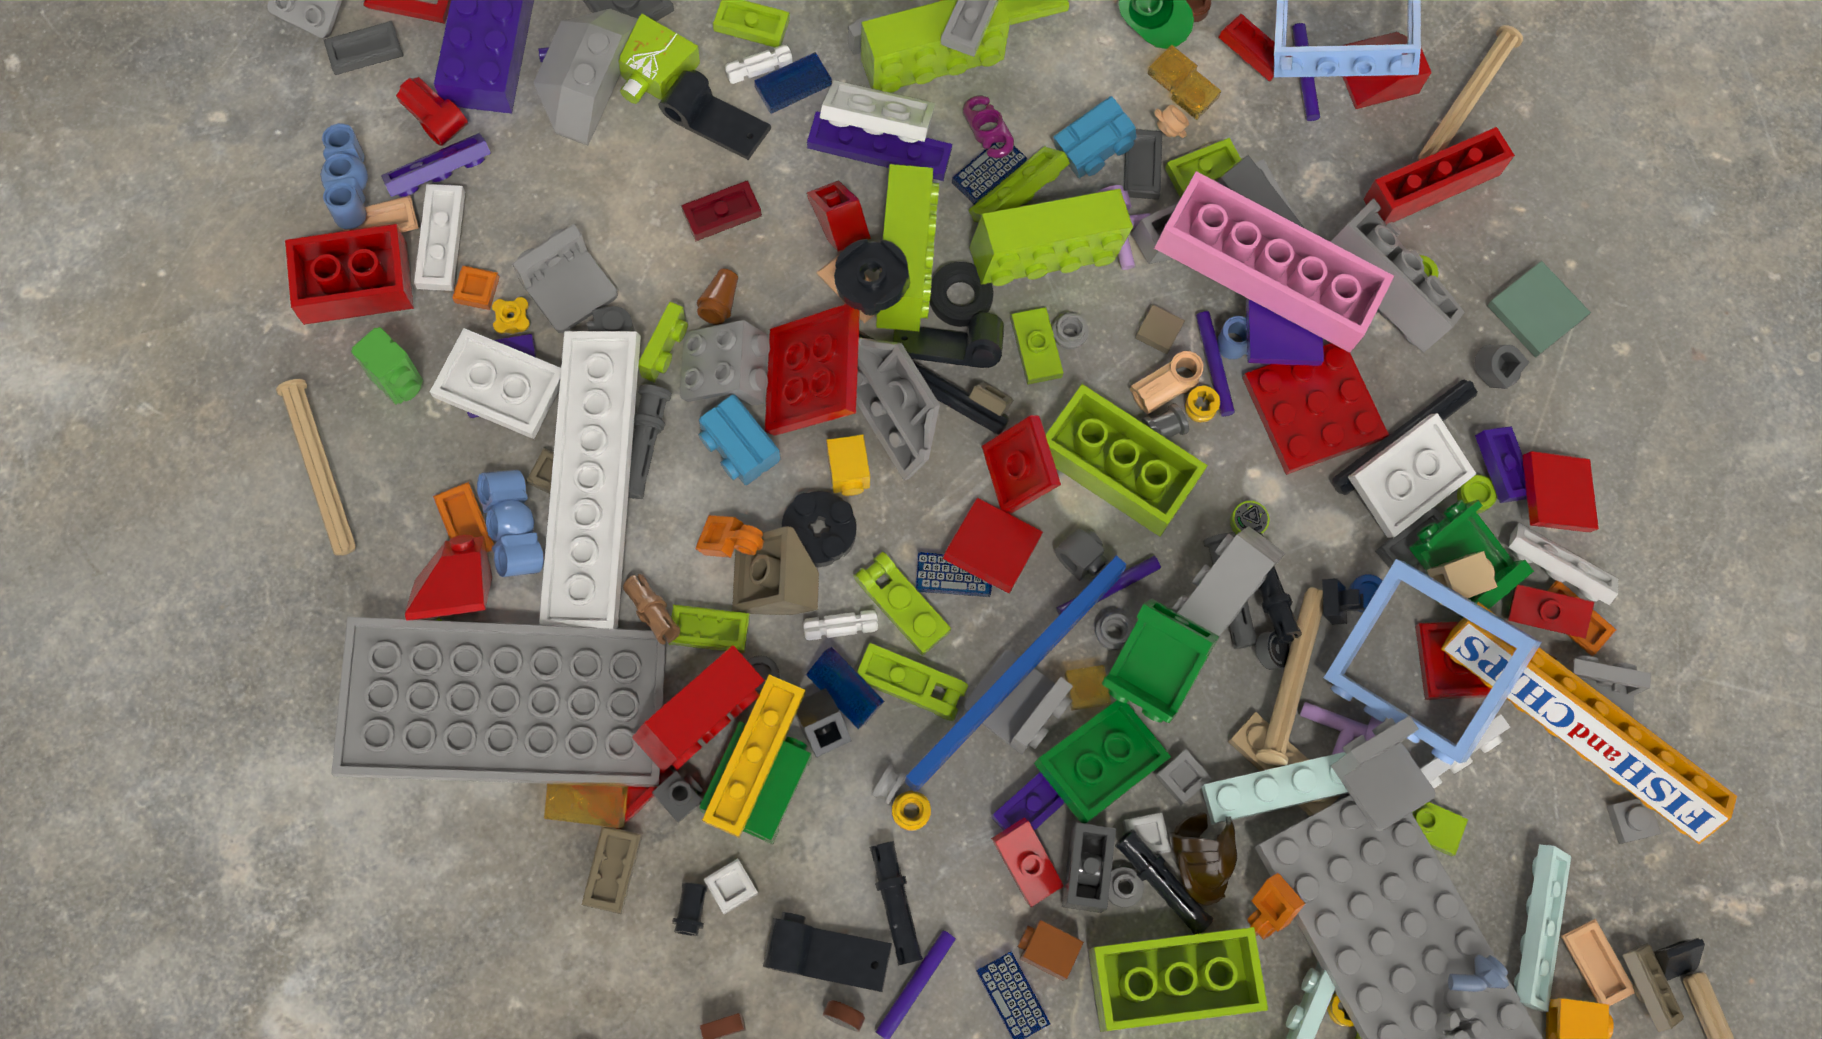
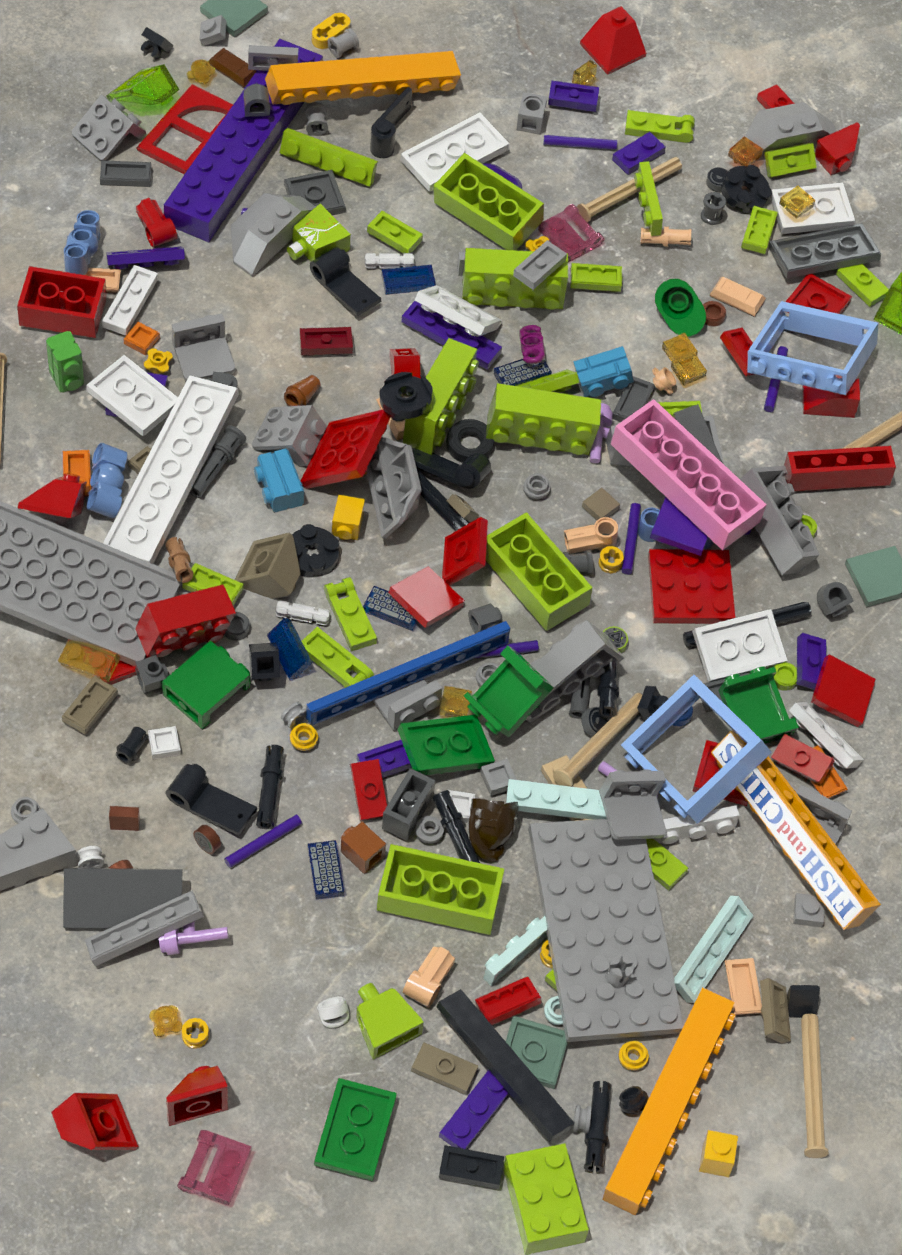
camera: 20 degrees right, 15 degrees down
lime plate [638,302,688,383] -> none
orange plate [695,515,764,558] -> none
yellow plate [702,674,805,838] -> none
lime plate [1010,307,1064,385] -> none
orange plate [1247,873,1305,940] -> none
tan brick [1427,551,1497,605] -> none
sand blue plate [1448,955,1509,992] -> none

